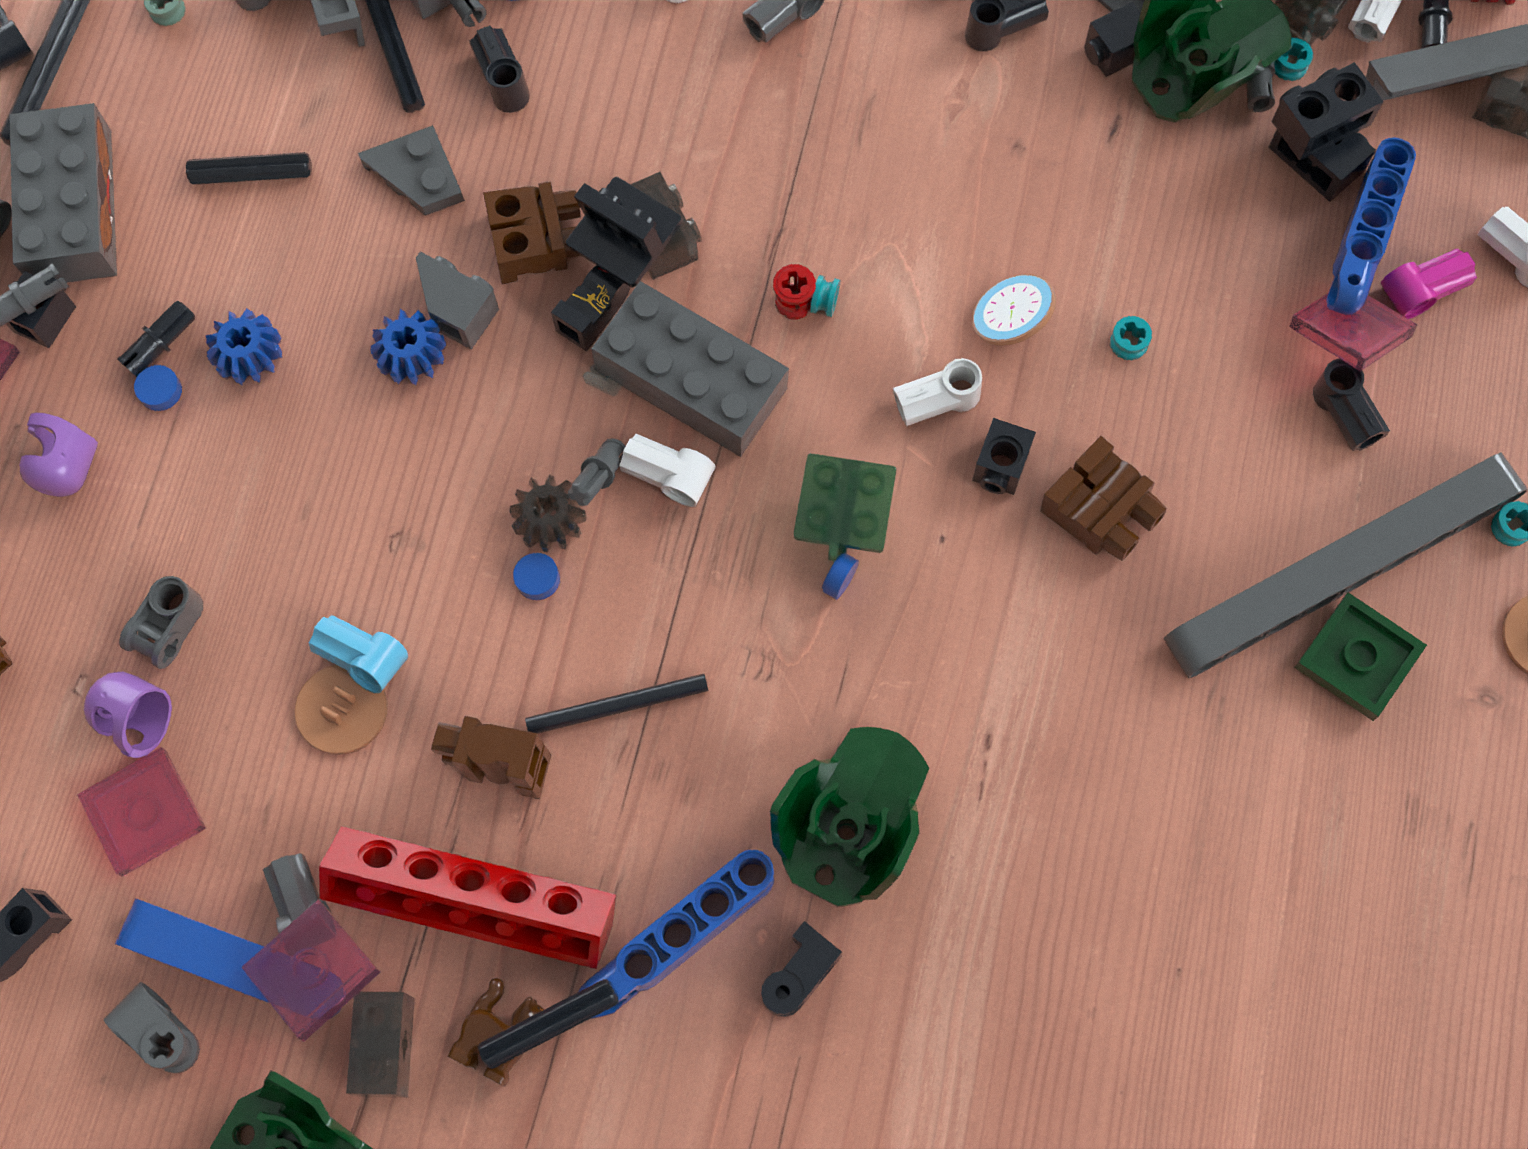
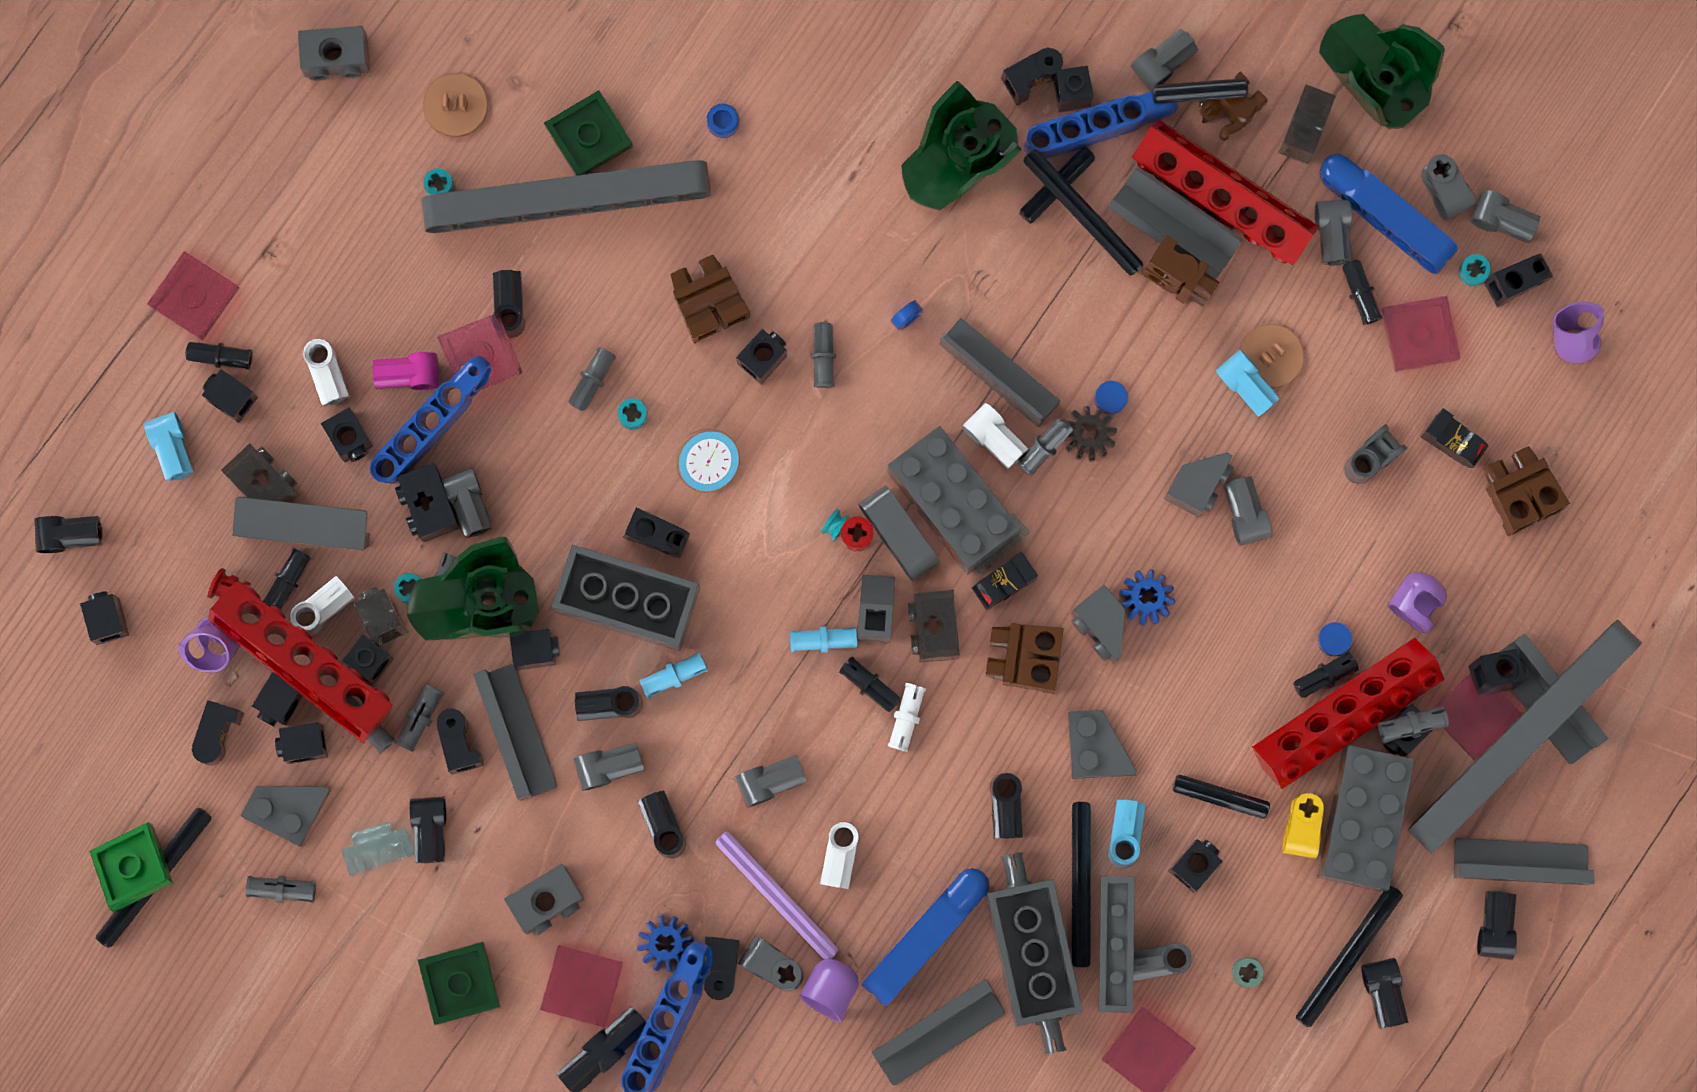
camera: 165 degrees left, 10 degrees up
medium lavender helmet [84,672,172,758] -> none
blue gear [206,308,283,385] -> none
clear pink tile [241,900,381,1042] -> none
black bar [525,673,709,734] -> none
black bracket [566,177,683,288] -> none
clear green bracket [794,453,896,561] -> none
white piece [893,358,982,426] -> none
black brick [1272,62,1384,161] -> none
none -> black brick [321,407,373,462]
none -> dark grey piece [441,468,492,538]
none -> dark grey brick [552,545,700,651]
none -> dark grey axle [569,347,616,411]
none -> black leg [623,507,690,558]
none -> medium azure pin [639,652,708,699]
none -> blue tile [707,104,739,138]
none -> medium azure pin [789,626,857,653]
none -> dark grey axle [811,322,836,388]
none -> black axle [839,656,900,712]
none -> dark grey slope [857,575,895,643]
none -> dark grey beam [858,485,940,581]
none -> white pin [888,683,926,752]
none -> dark grey panel [939,318,1060,428]
none -> black axle [1020,147,1095,224]
none -> black axle [1023,149,1143,275]
none -> black brick [1053,65,1093,112]
none -> dark grey panel [1108,167,1243,279]
none -> medium azure piece [1108,800,1146,868]
none -> dark grey piece [1131,29,1198,91]
none -> dark grey slope [1164,452,1233,517]
none -> black brick [1168,839,1223,893]
none -> dark grey piece [1224,476,1272,546]
none -> red brick [1252,637,1445,789]
none -> yellow piece [1282,793,1324,859]
none -> black axle [1342,260,1383,325]
none -> black leg [1421,408,1488,468]
none -> teal bush [1459,254,1491,286]
none -> dark grey piece [1470,190,1541,243]

